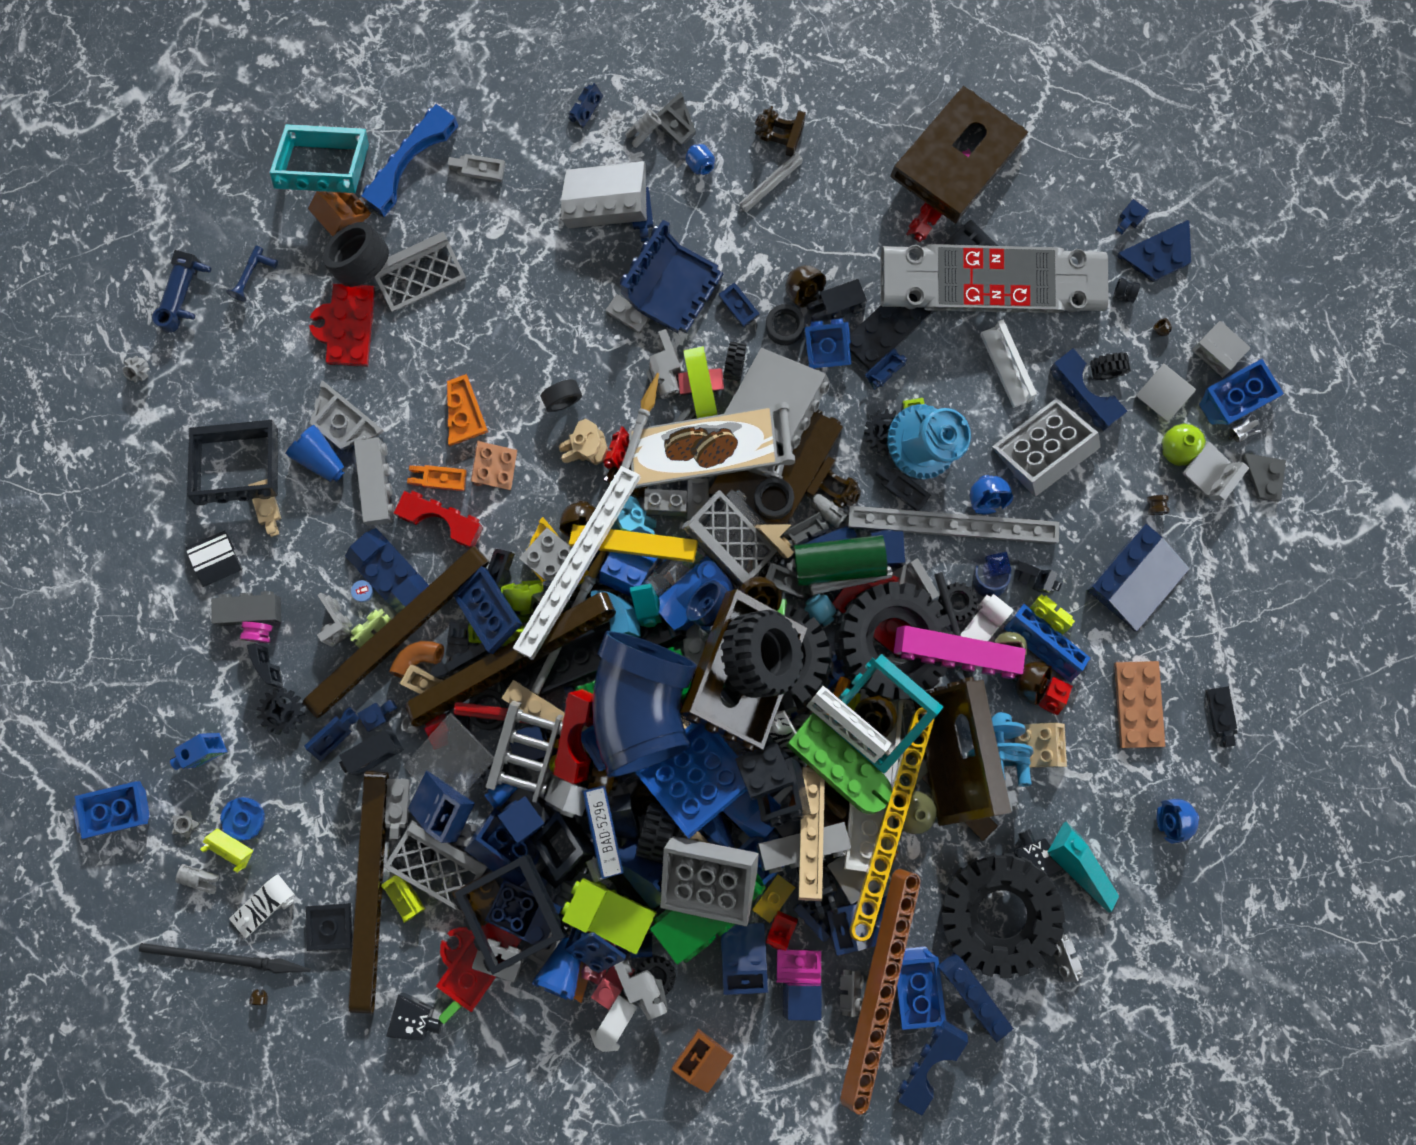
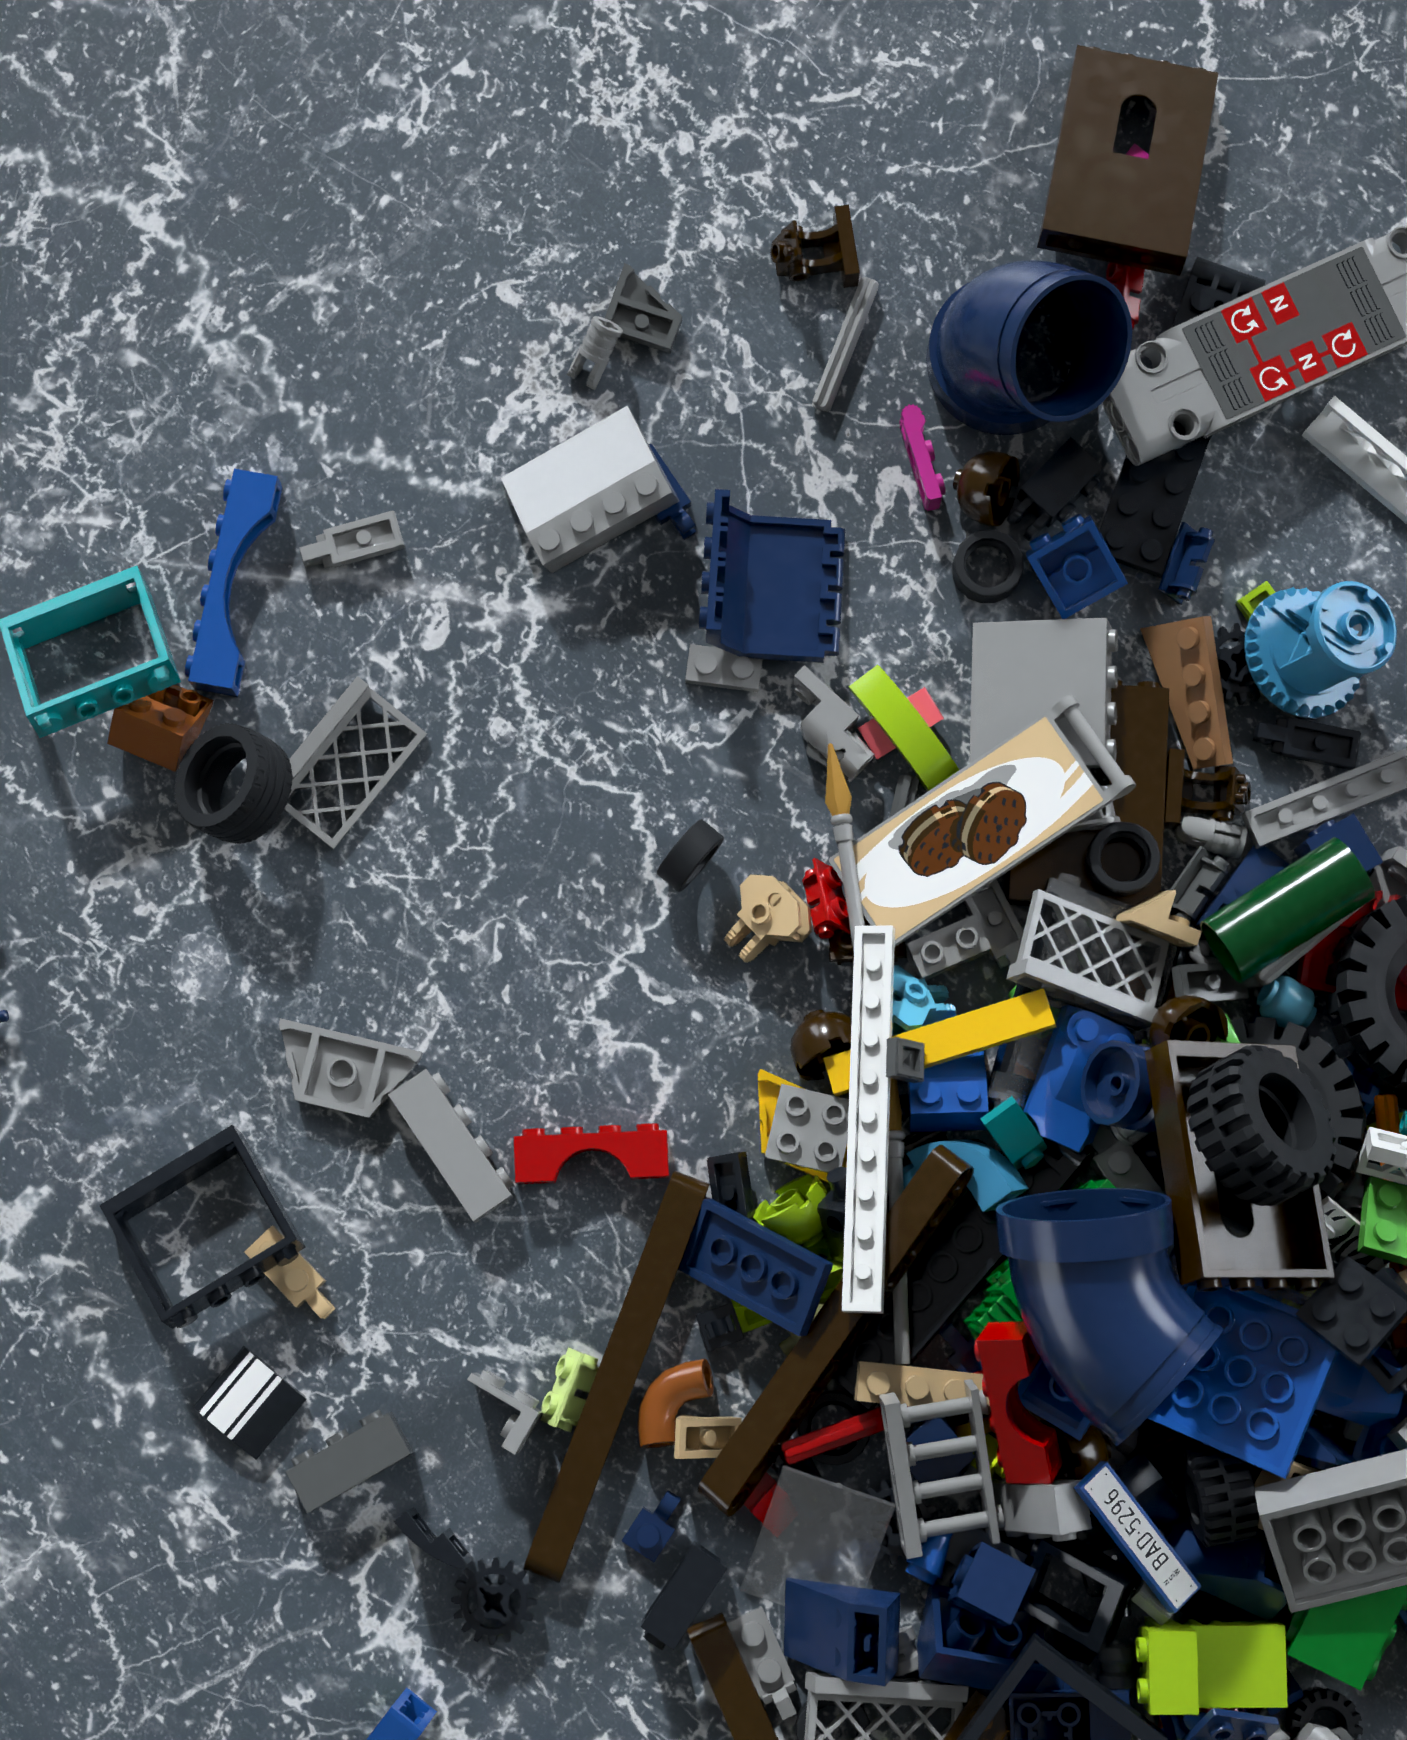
camera: 30 degrees left, 0 degrees up
dark blue piece [226,246,278,302] -> none
dark pink wheel [240,622,273,643] -> none
blue cone [285,425,345,482] -> none
dark blue plate [304,707,359,762] -> none
red plate [309,283,375,367] -> none
dark blue piece [345,528,429,614] -> none
medium blue tile [351,580,374,602] -> none
light grey hinge [401,715,420,733] -> none
orange hinge [407,465,467,492] -> none
black hinge [431,642,489,679] -> none
orange wing [447,374,488,446] -> none
nougat hinge [471,441,517,490] -> none
dark blue hinge [568,83,603,128] -> none
blue head [685,144,715,175] -> none
dark blue plate [718,282,760,328] -> none
black tyre [723,341,747,381] -> none
none -> dark grey tile [886,1037,925,1083]
none -> dark pink hinge [899,404,946,512]
none -> dark blue cylinder [926,260,1132,435]
none -> medium nougat wing [1140,616,1233,770]

